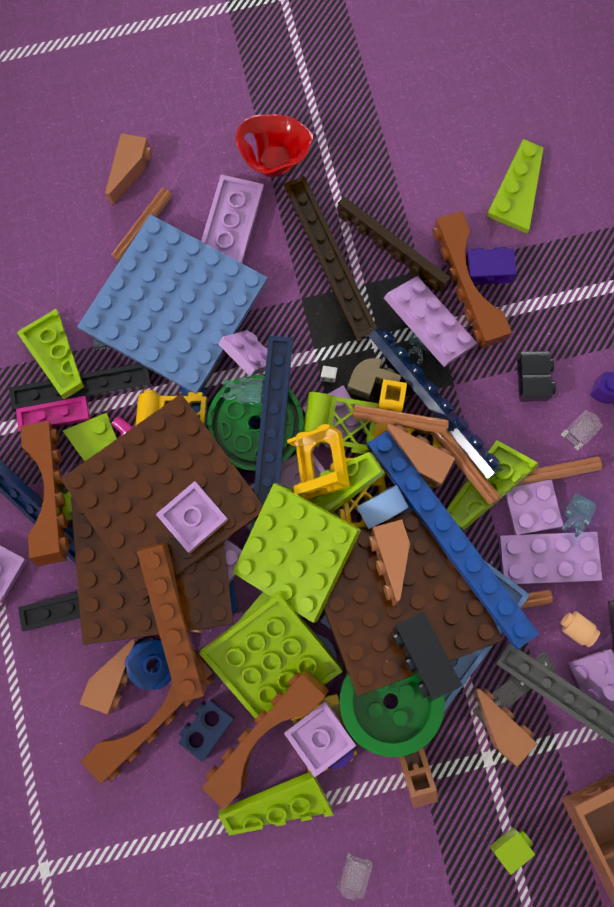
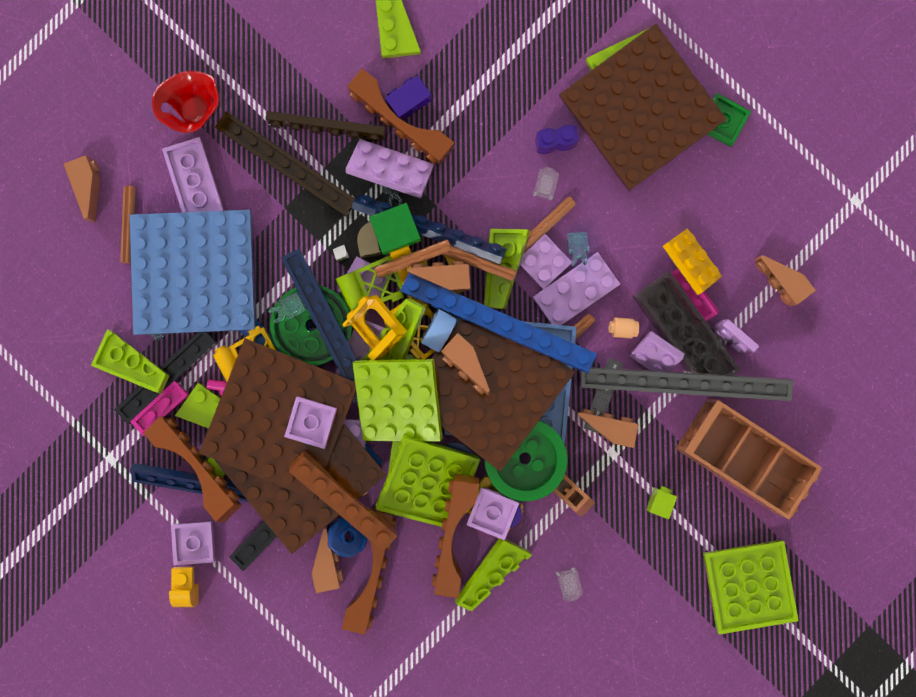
camera: 35 degrees left, 10 degrees up
dark blue brick [178,699,235,762] -> none
lavender plate [218,330,268,377] -> none
black brick [391,611,462,703] -> none
black brick [517,351,556,402] -> none
none -> green tile [369,203,421,255]

